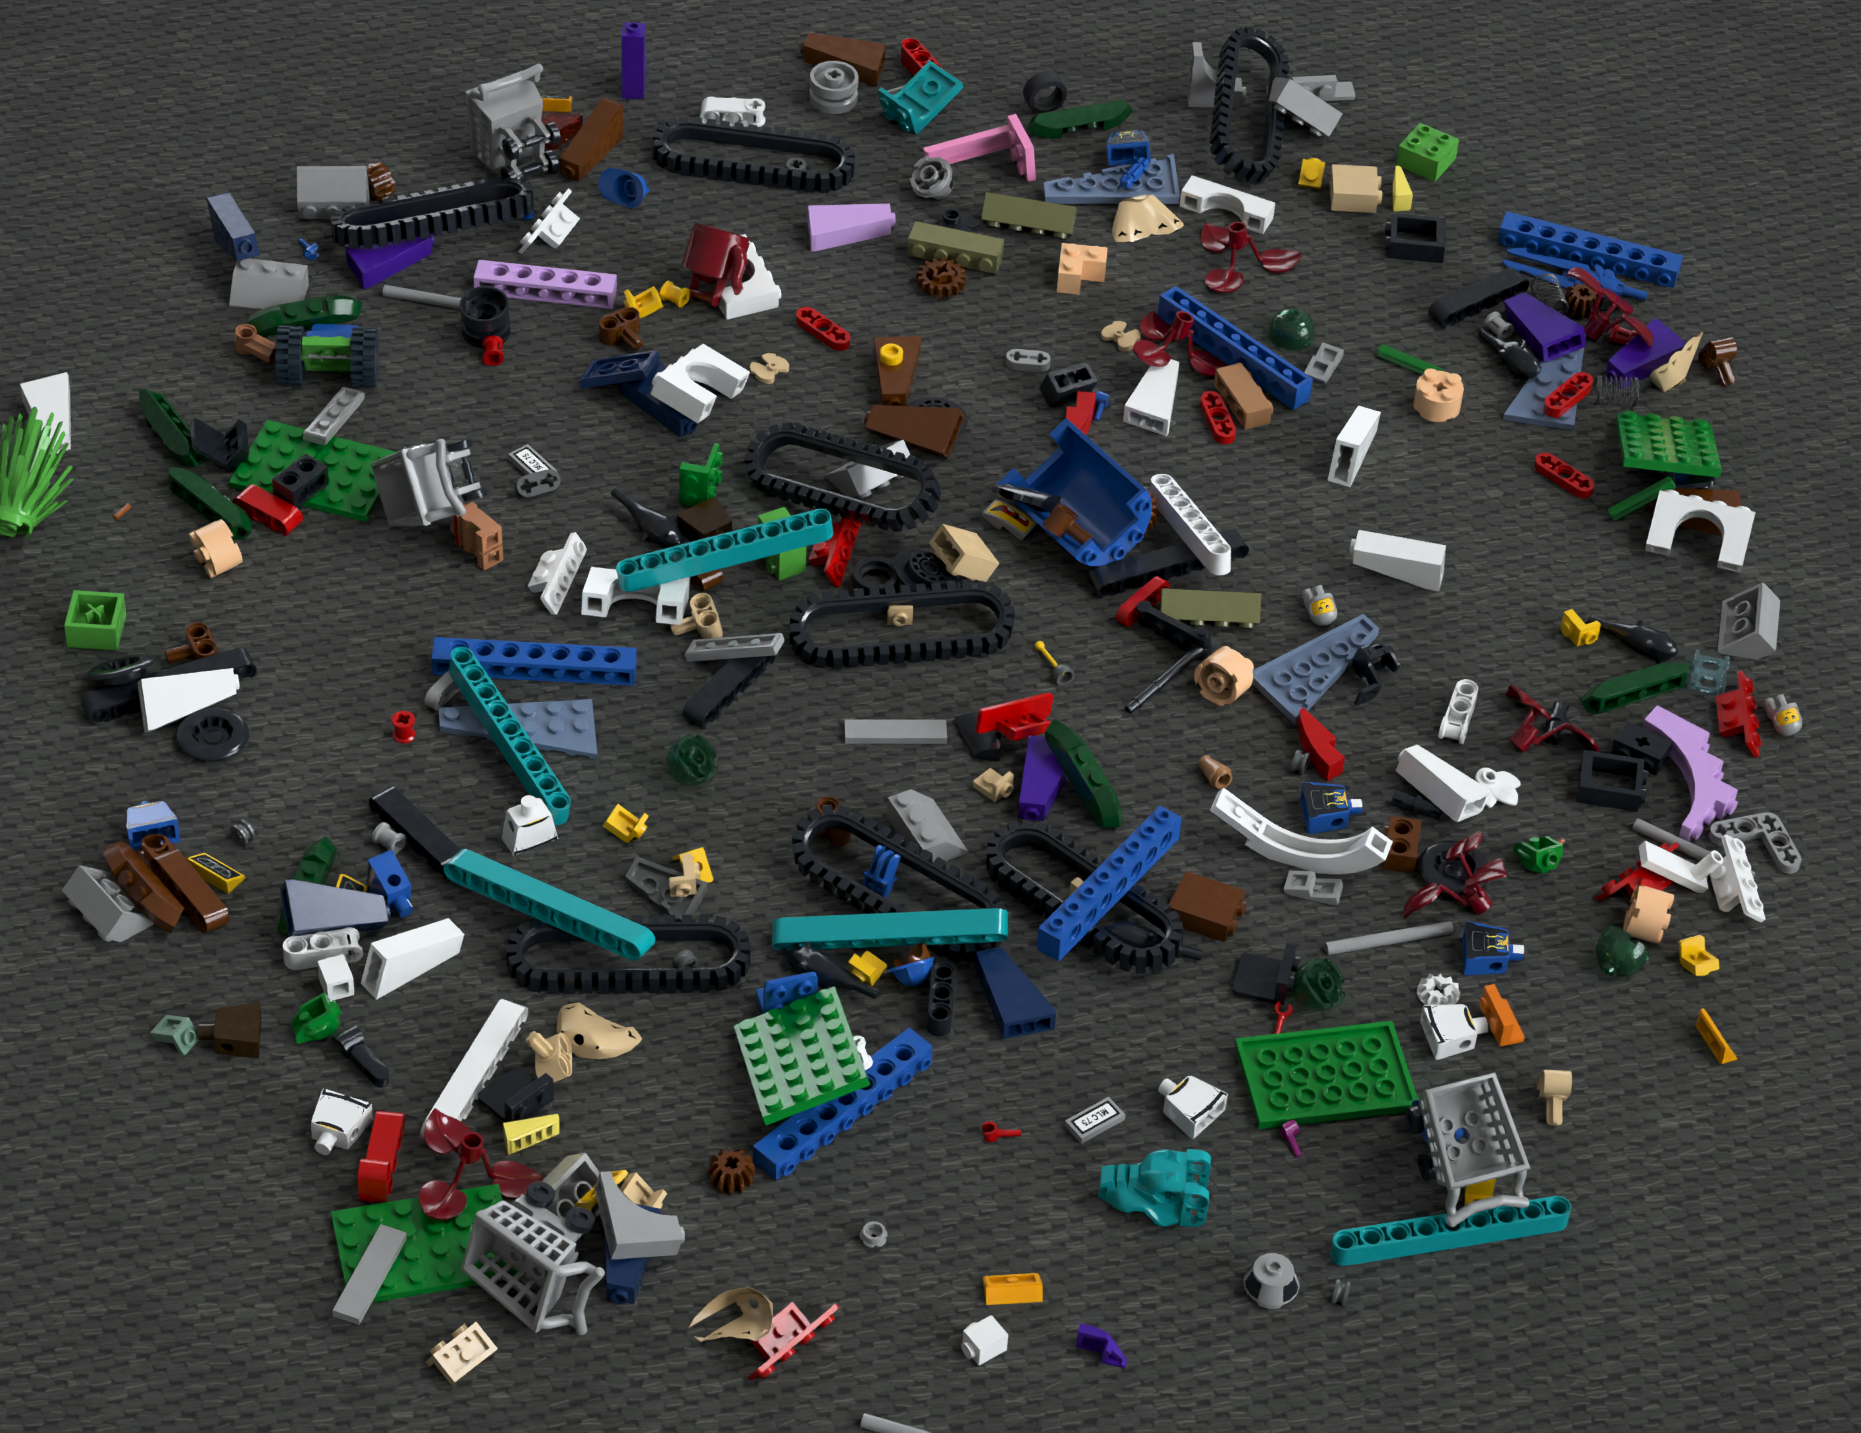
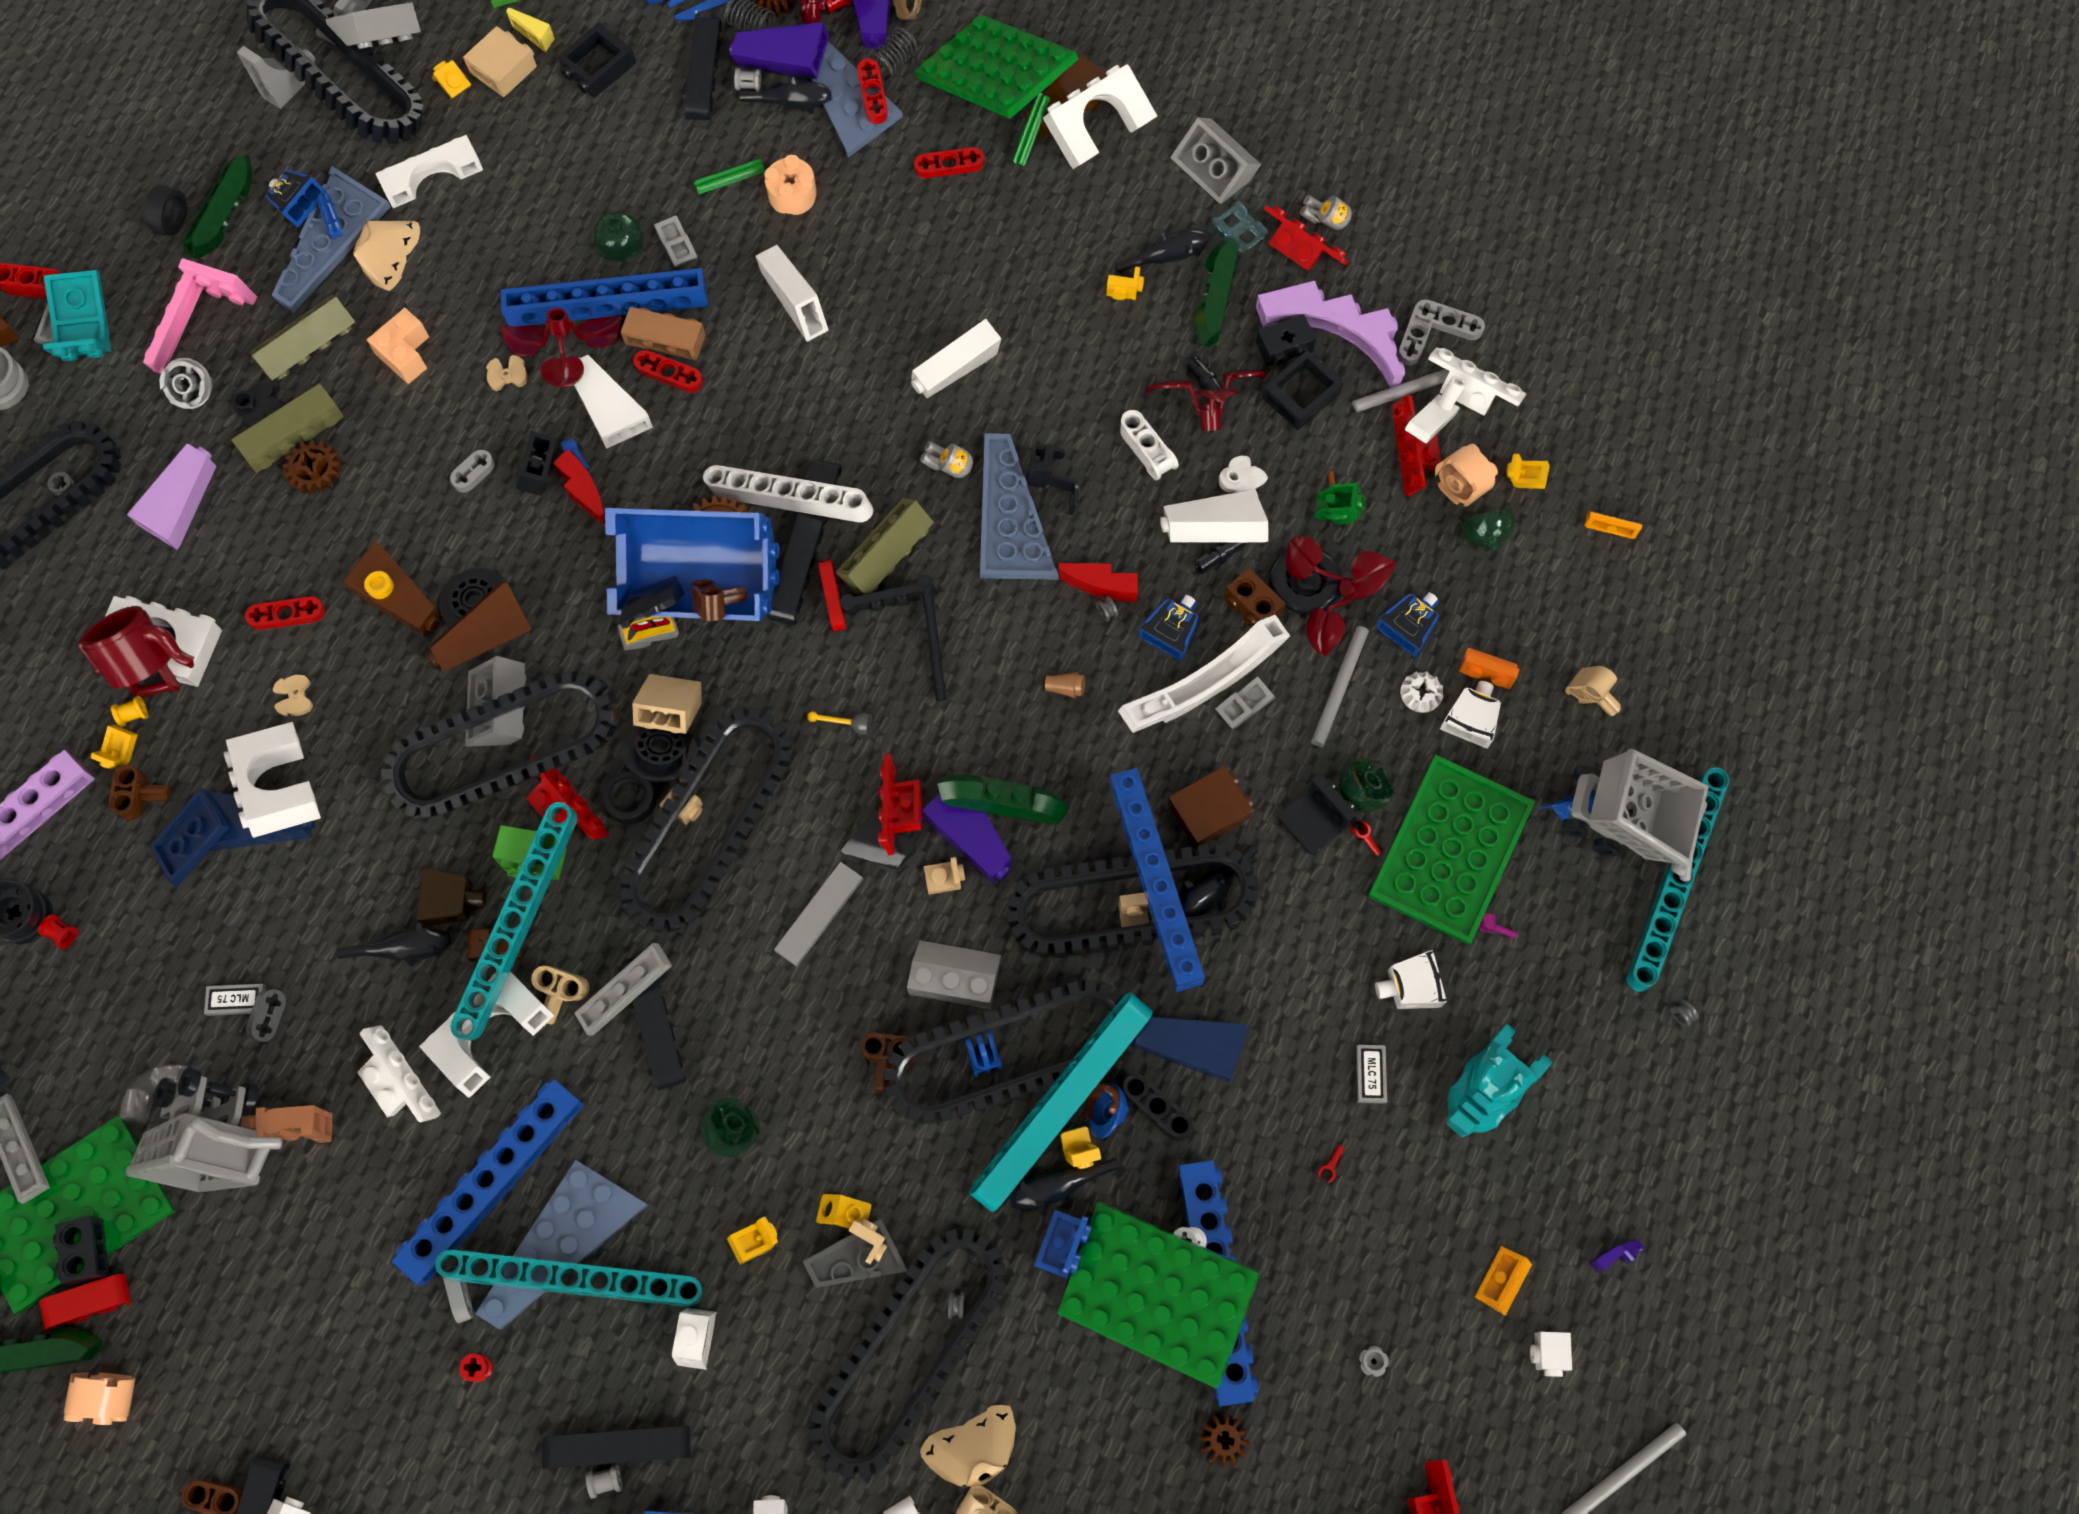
camera: 50 degrees left, 25 degrees up
teal beam [444,849,656,961] -> none
green bracket [679,443,723,506] -> none
light nougat brick [1194,646,1254,706] -> none
dark red plant [1201,222,1302,293] -> none
light grey cone [1243,1253,1300,1309] -> none

